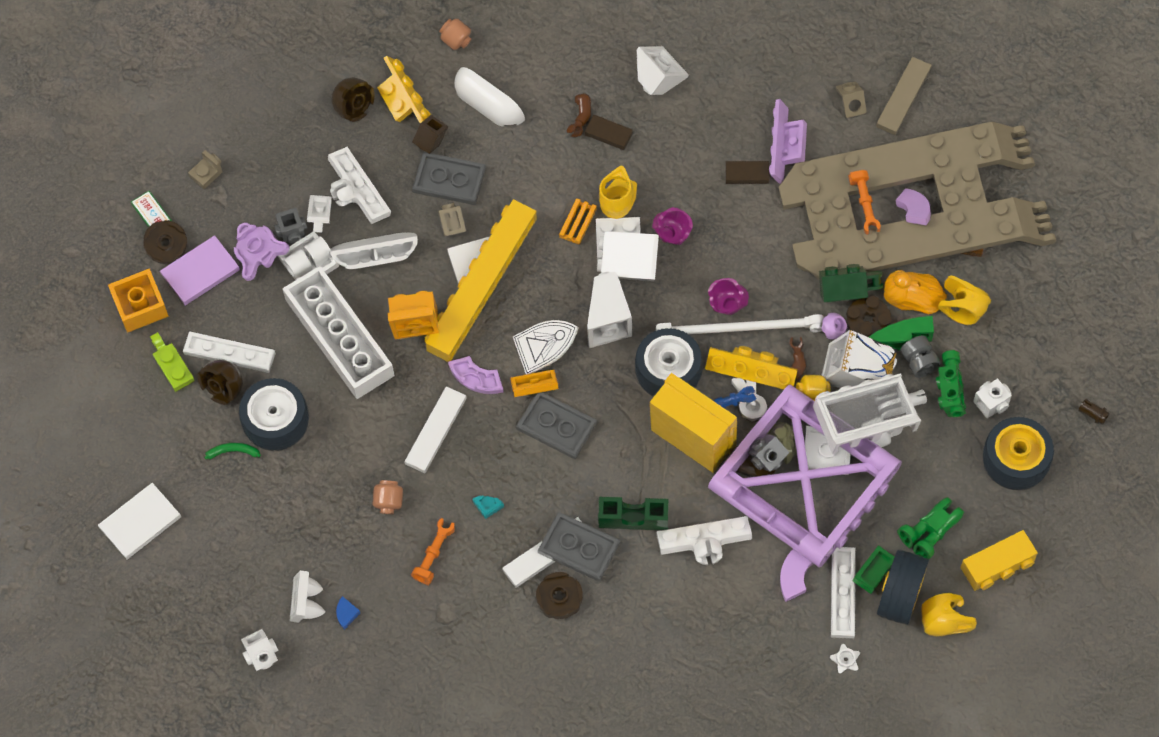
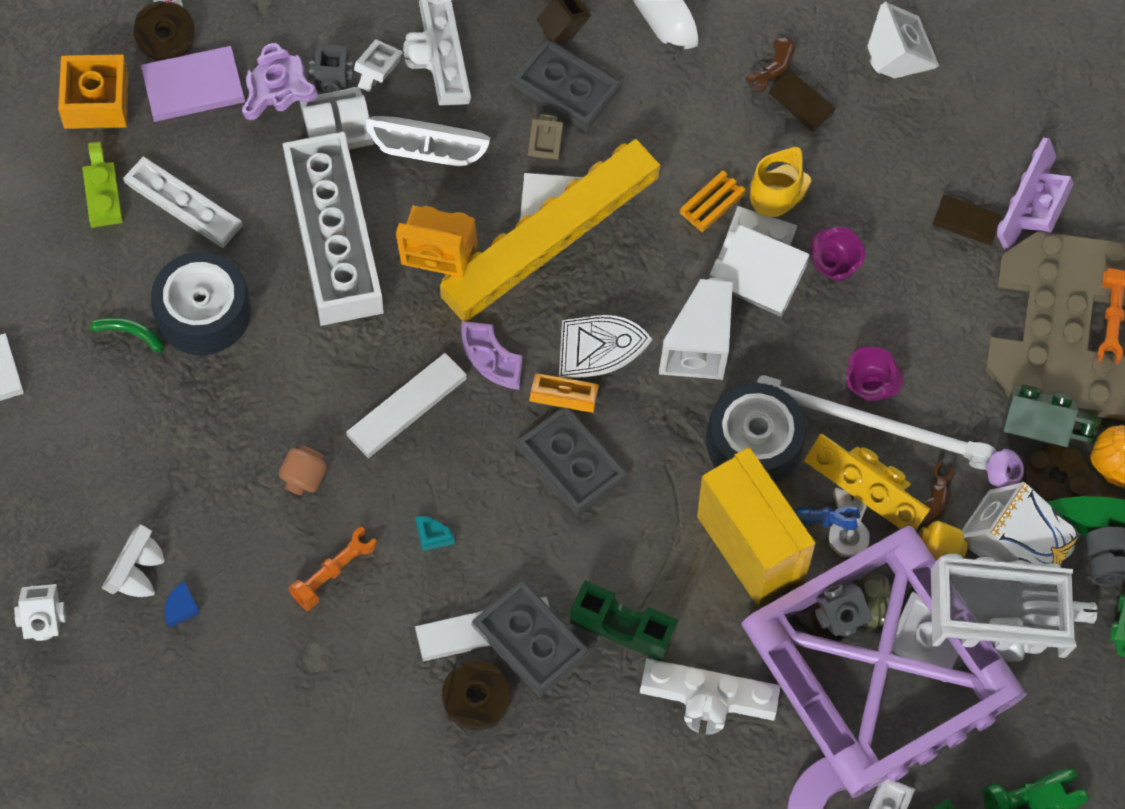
camera: 15 degrees right, 0 degrees up
dark brown cylinder [197,359,243,405] -> none

